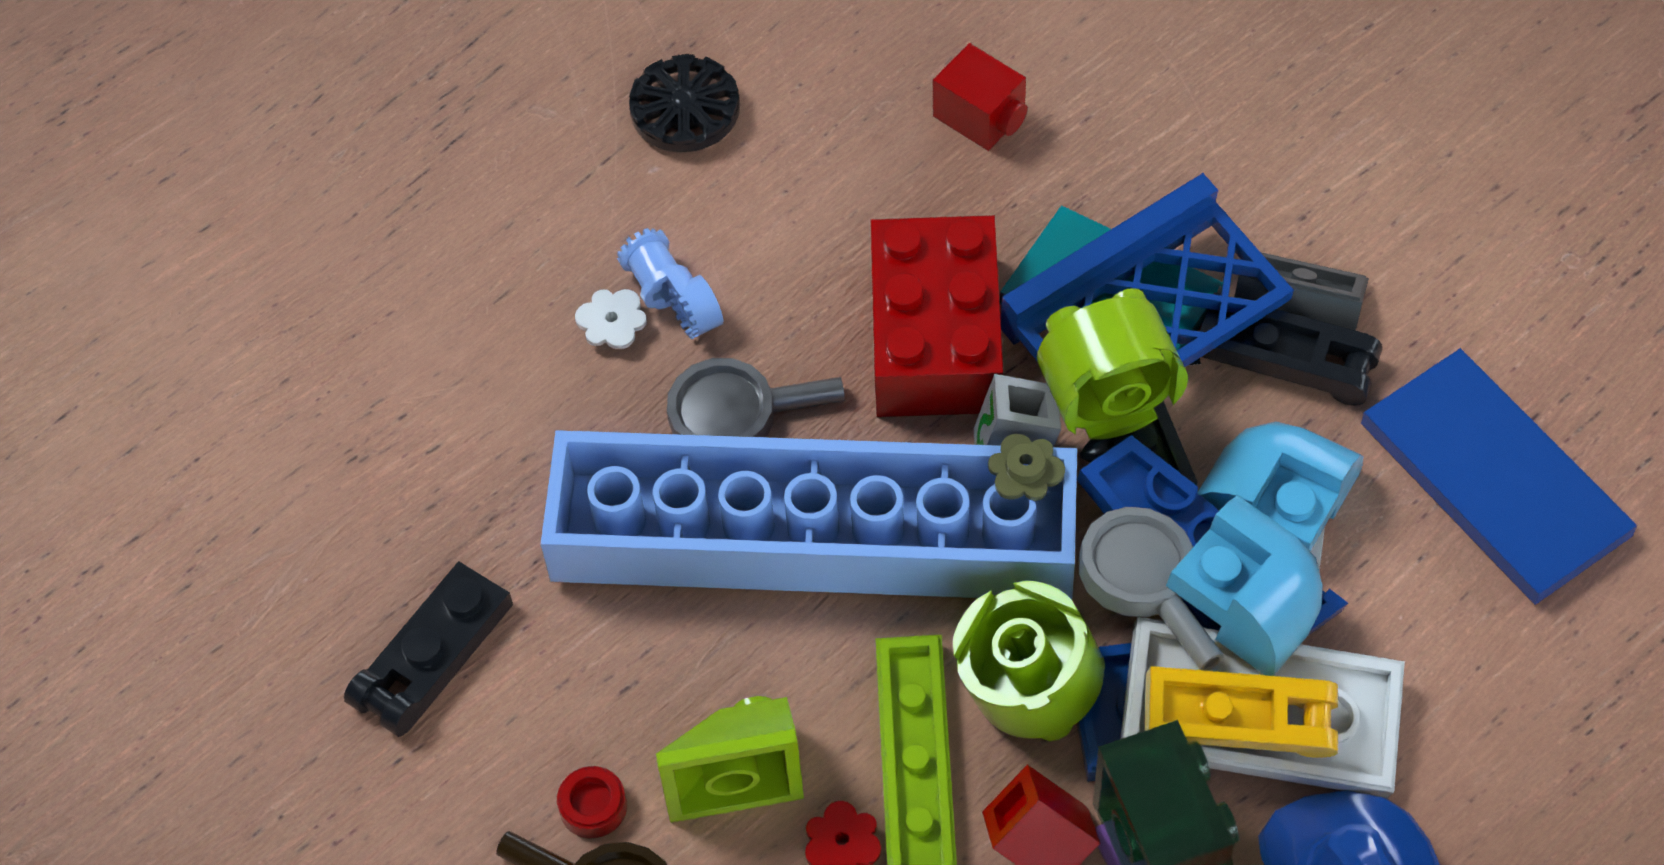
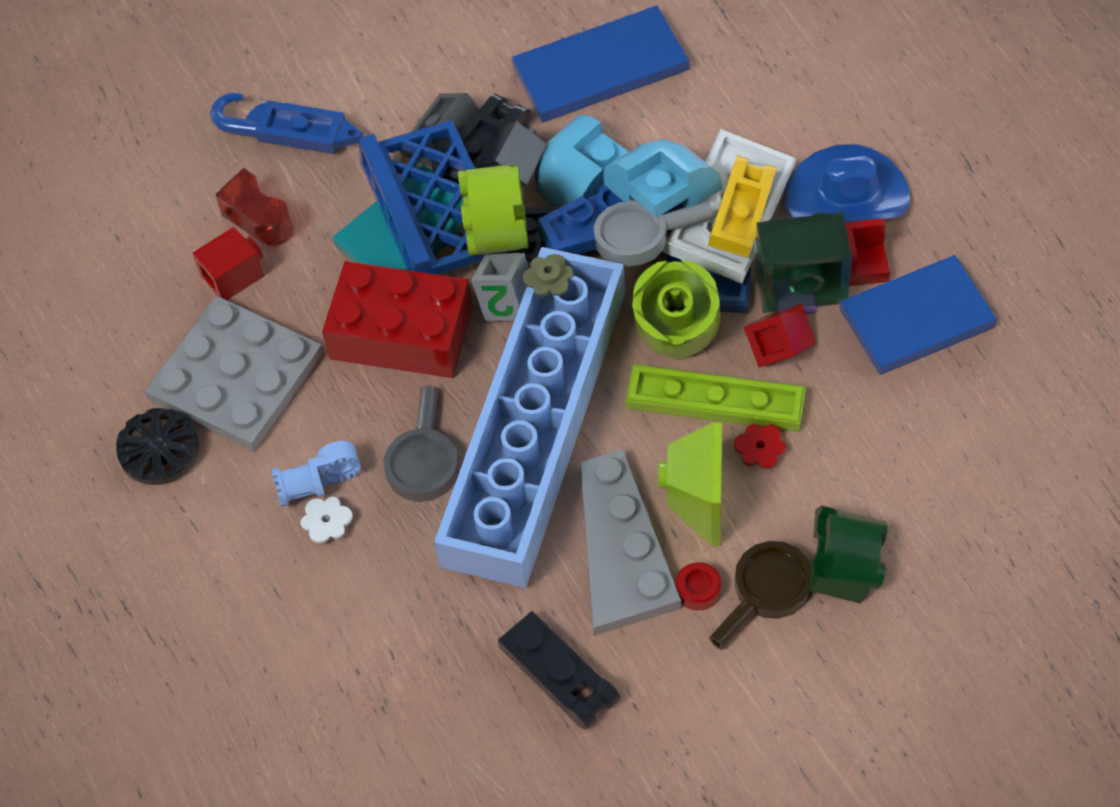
camera: 75 degrees left, 0 degrees up
none -> light grey plate [144,296,325,452]
none -> blue plate [210,93,364,154]
none -> clear red leg [215,168,293,246]
none -> brick [475,121,548,186]
none -> light grey wing [580,449,681,636]

